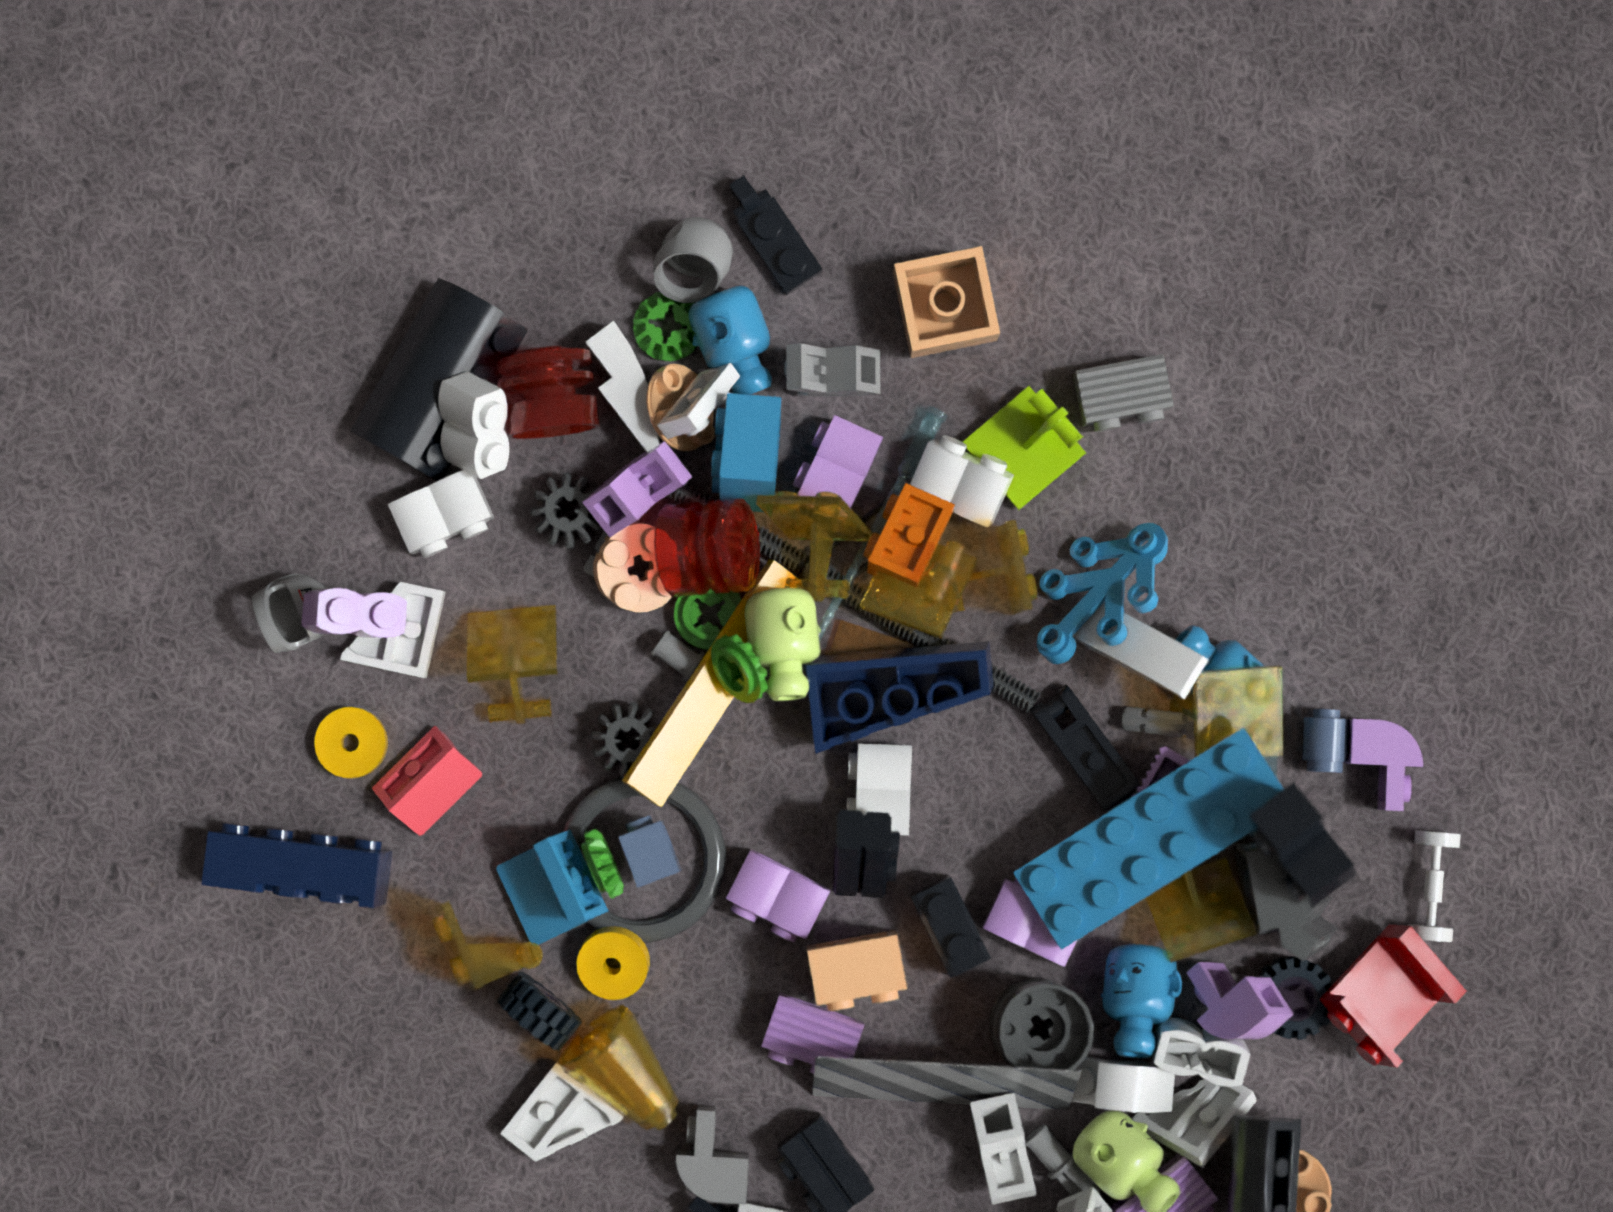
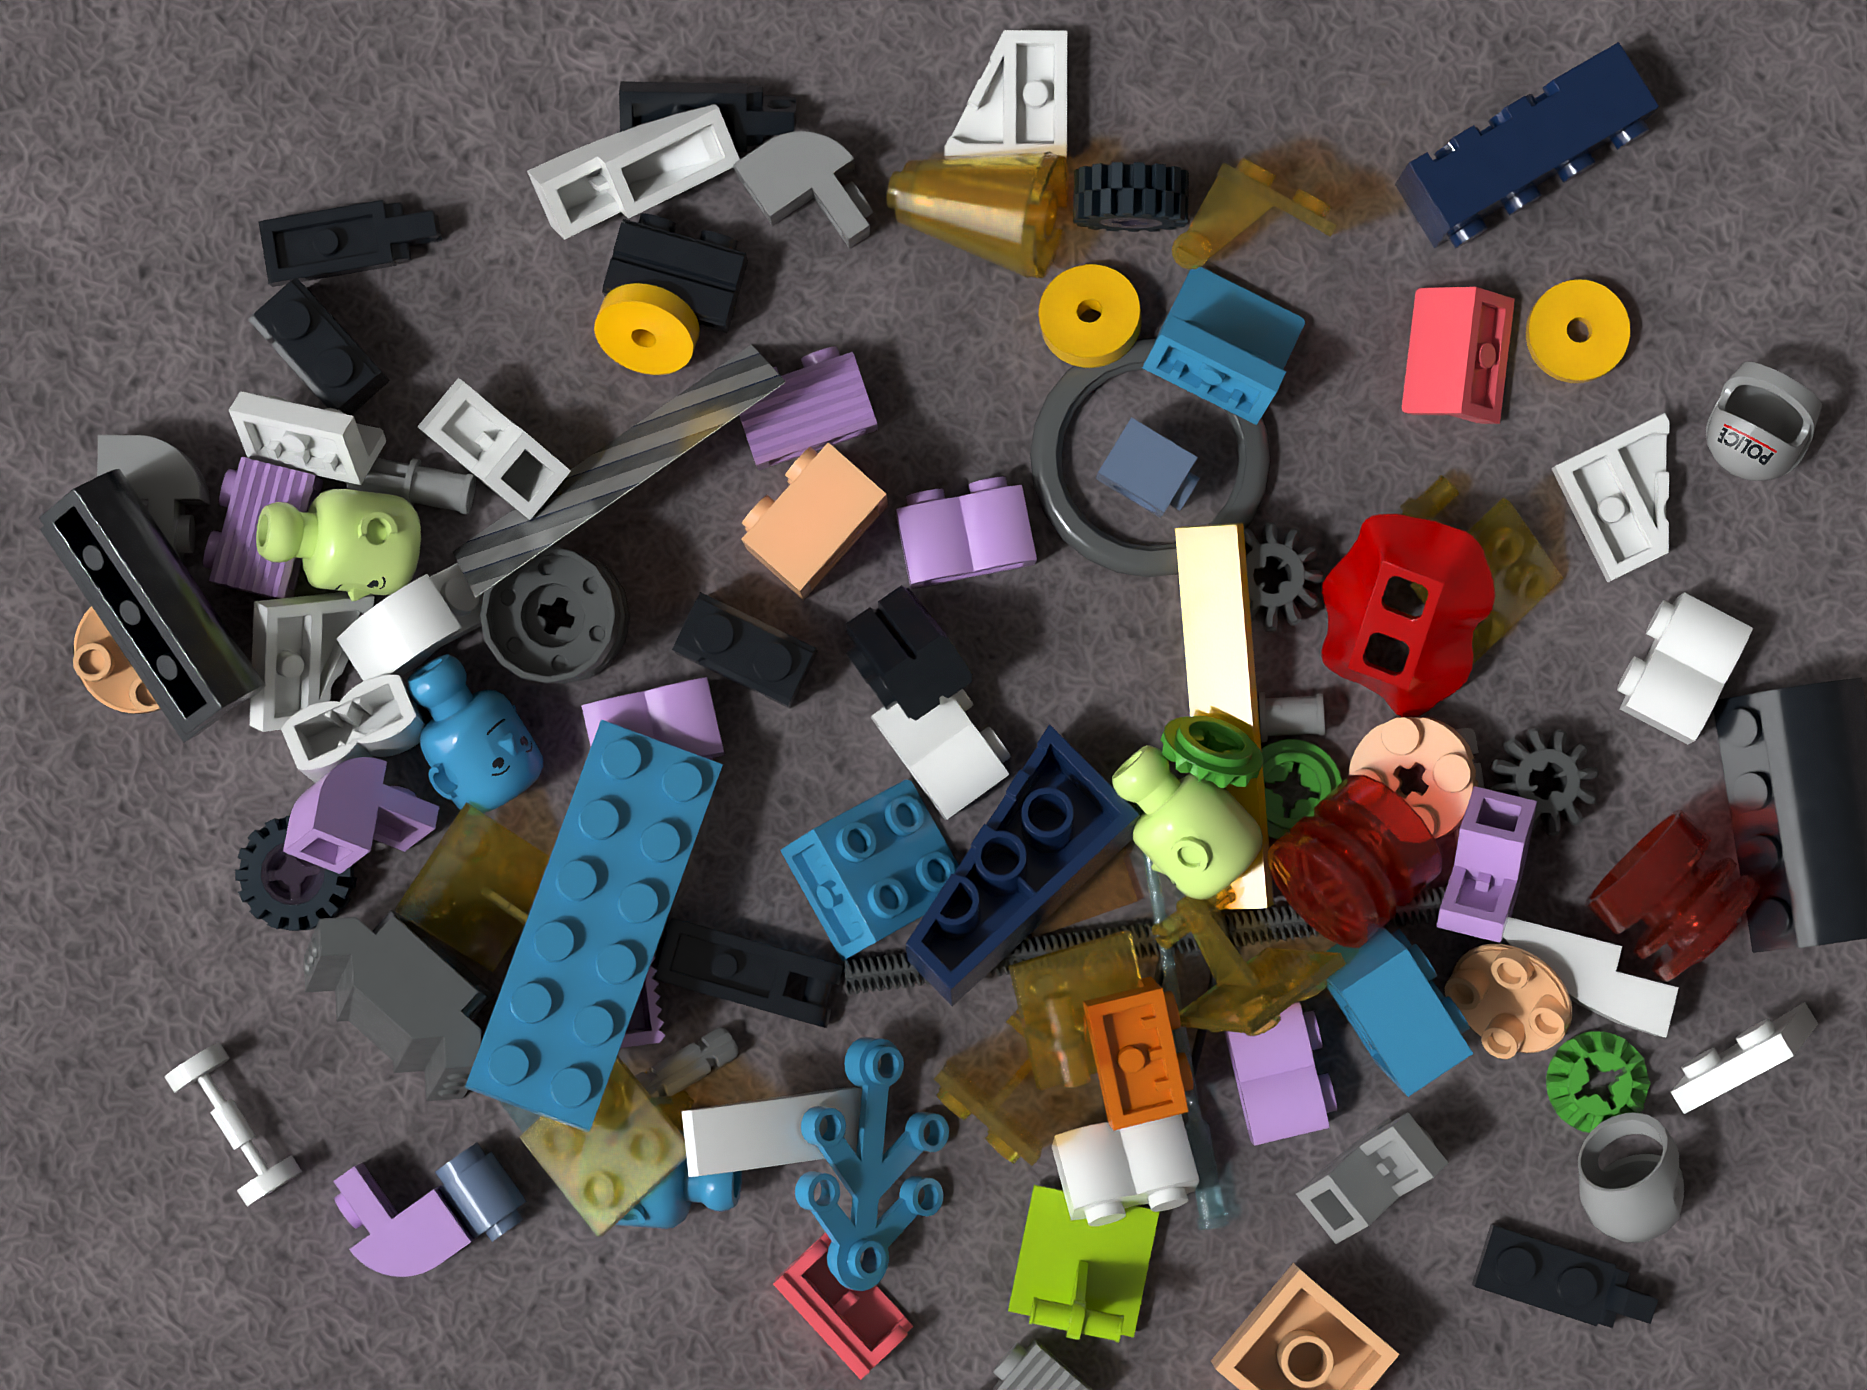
camera: 140 degrees right, 0 degrees up
brick [301,588,407,638] -> none
white brick [438,372,509,479] -> none
bright green gear [581,829,624,899] -> none
white plate [657,363,740,439] -> none
dark azure piece [689,285,772,395] -> none
black brick [1249,782,1356,908] -> none
panel [1319,924,1467,1068] -> none
none -> yellow piece [594,283,700,375]
none -> coral hinge [773,1232,913,1380]
none -> dark azure bracket [780,779,959,961]
none -> red piece [1321,514,1496,717]
none -> white wing [1671,1002,1818,1114]

